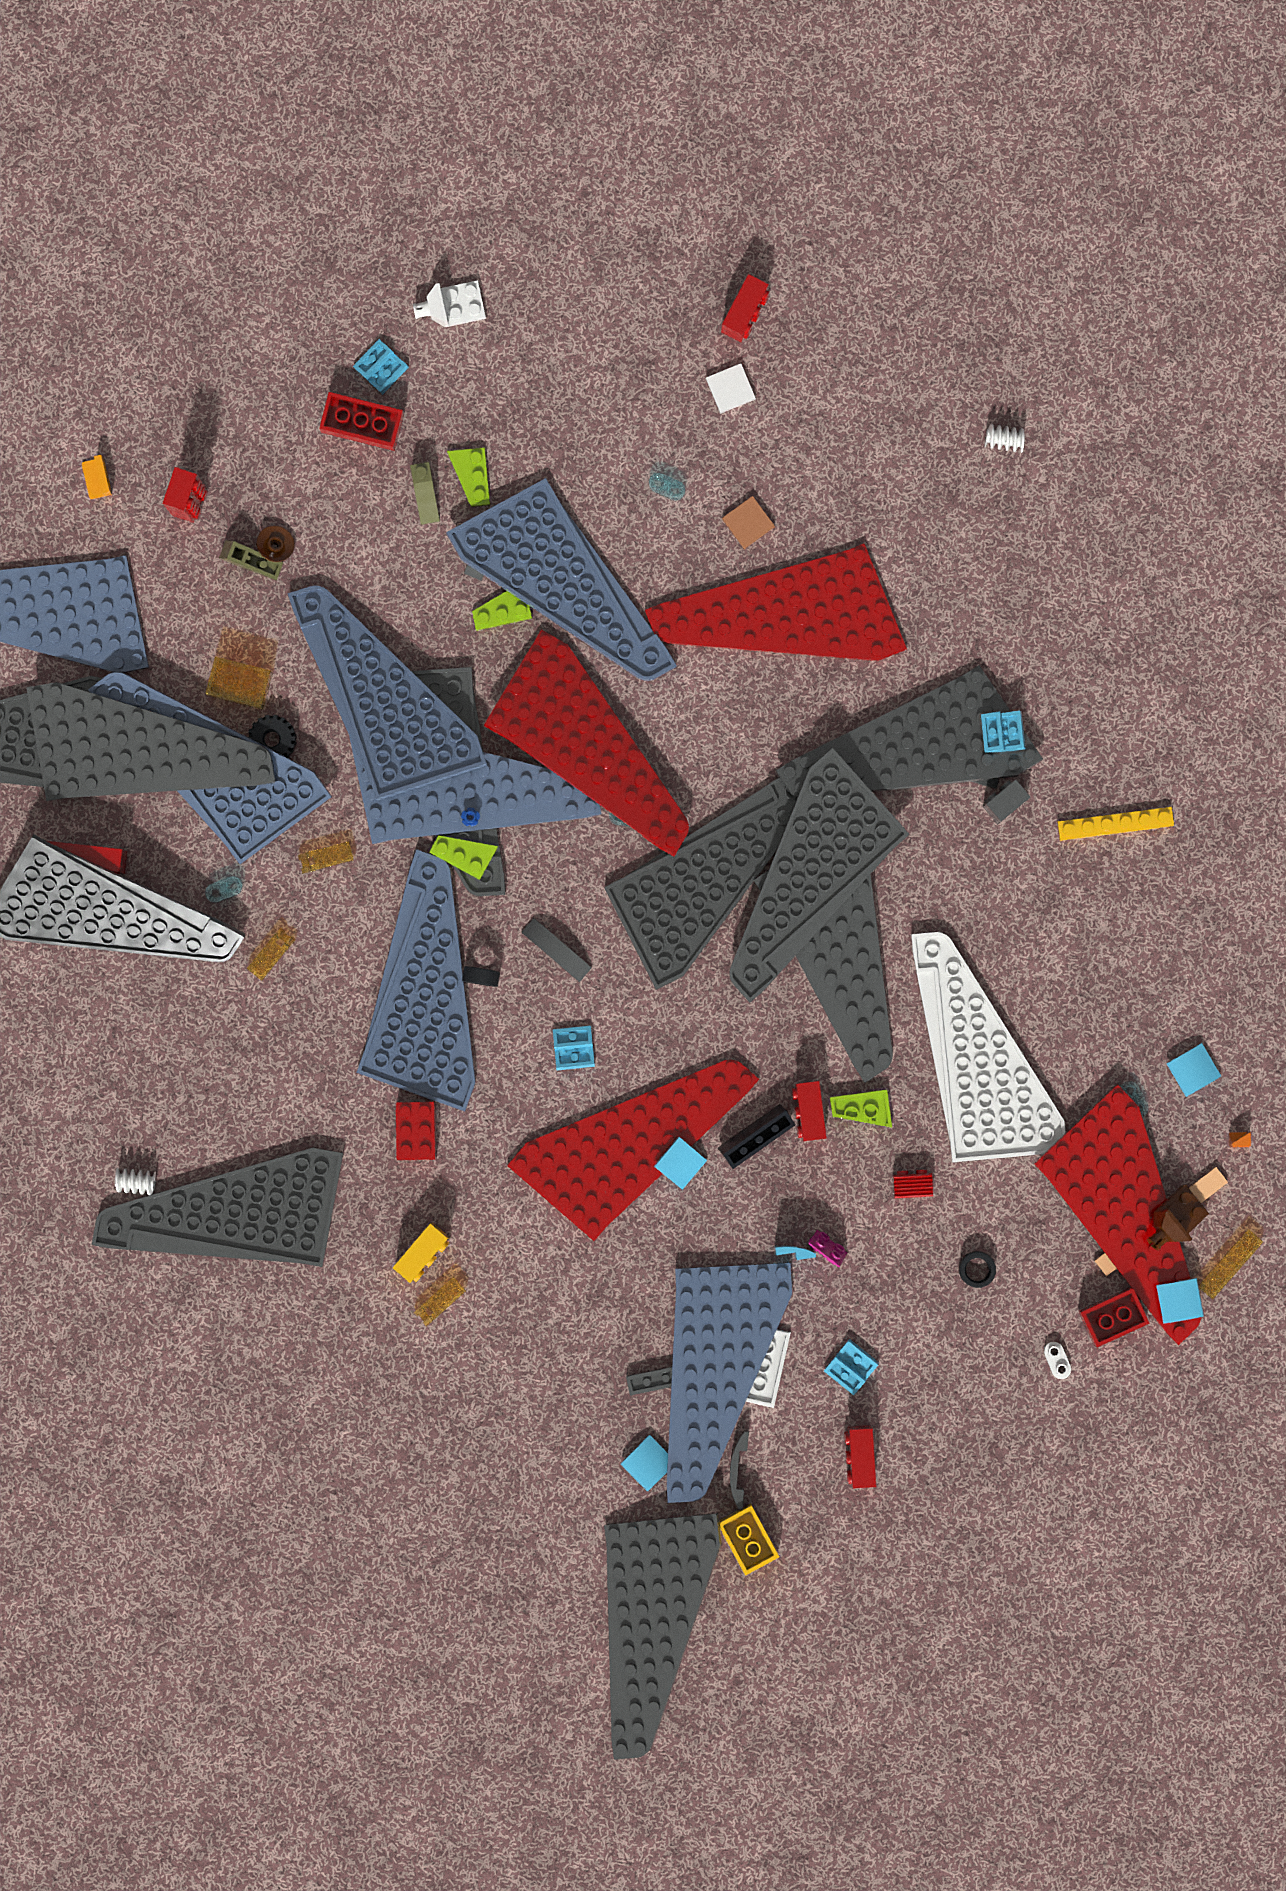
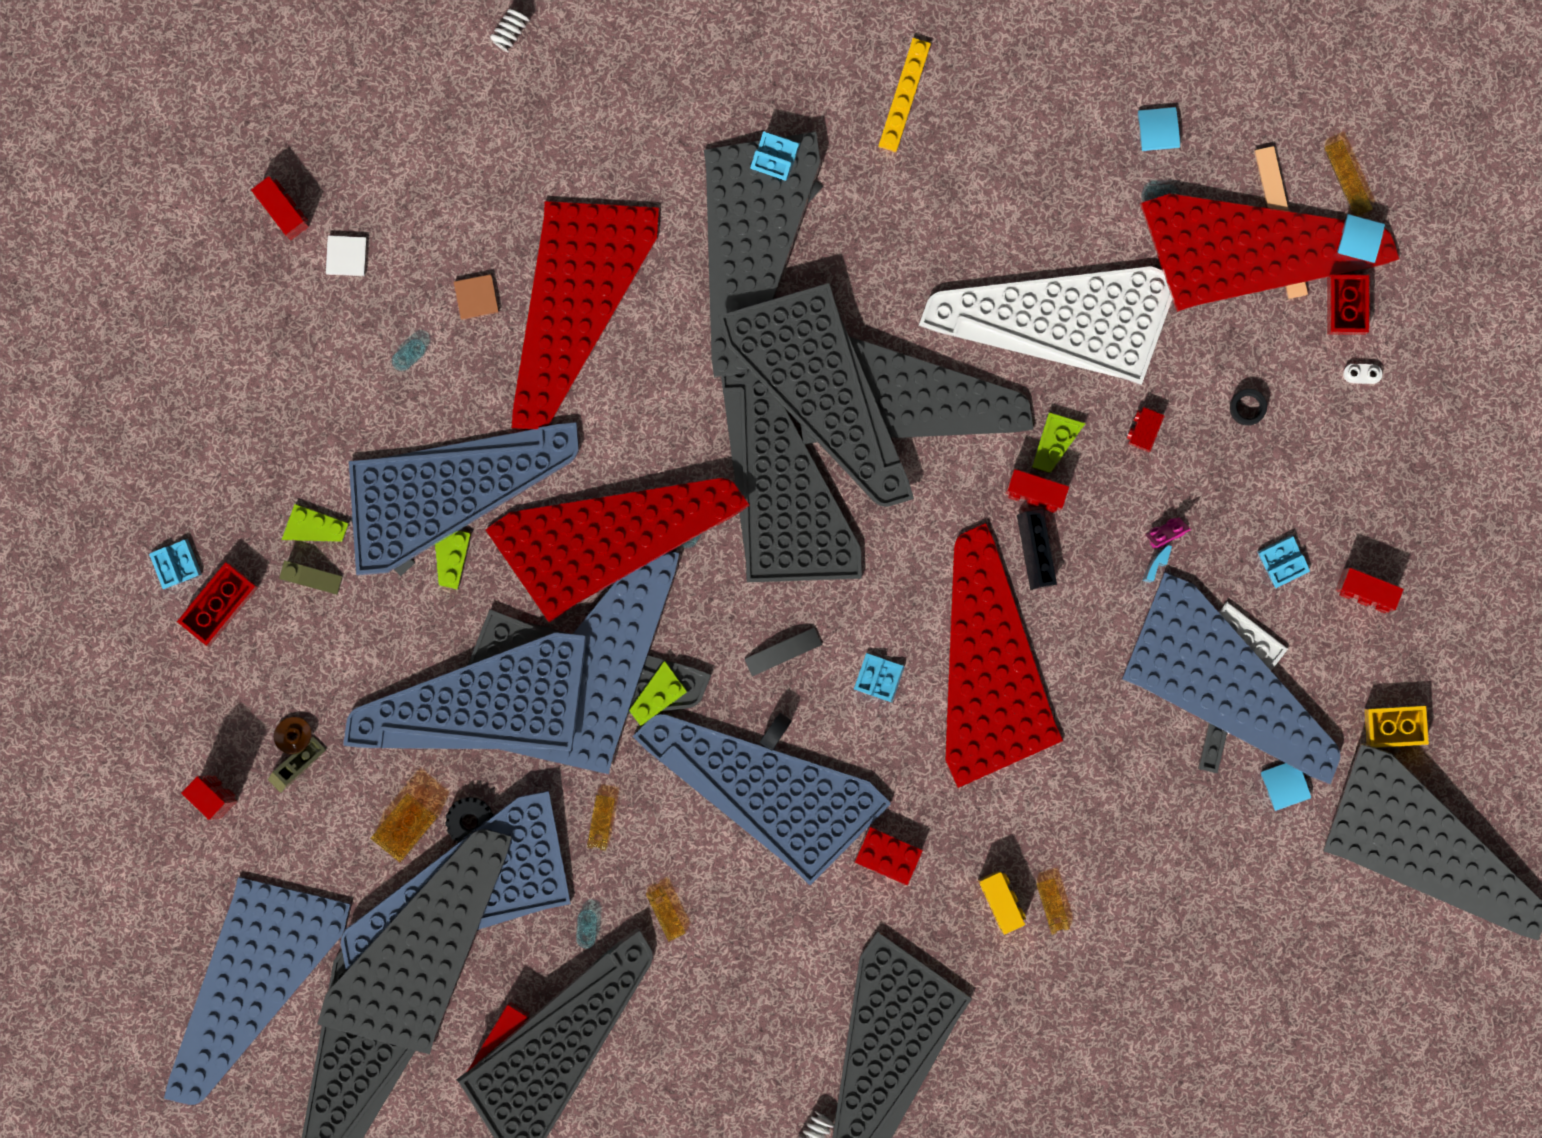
camera: 65 degrees left, 0 degrees up
light orange panel [82,455,112,499] -> none
white plate [413,280,486,327] -> none
blue plate [461,807,480,826] -> none
medium azure slope [654,1136,707,1190] -> none
dark grey slope [730,1430,749,1509] -> none
dark grey brick [983,780,1030,825] -> none
reddish brown plate [1147,1184,1209,1250] -> none
orange slope [1229,1132,1251,1147] -> none

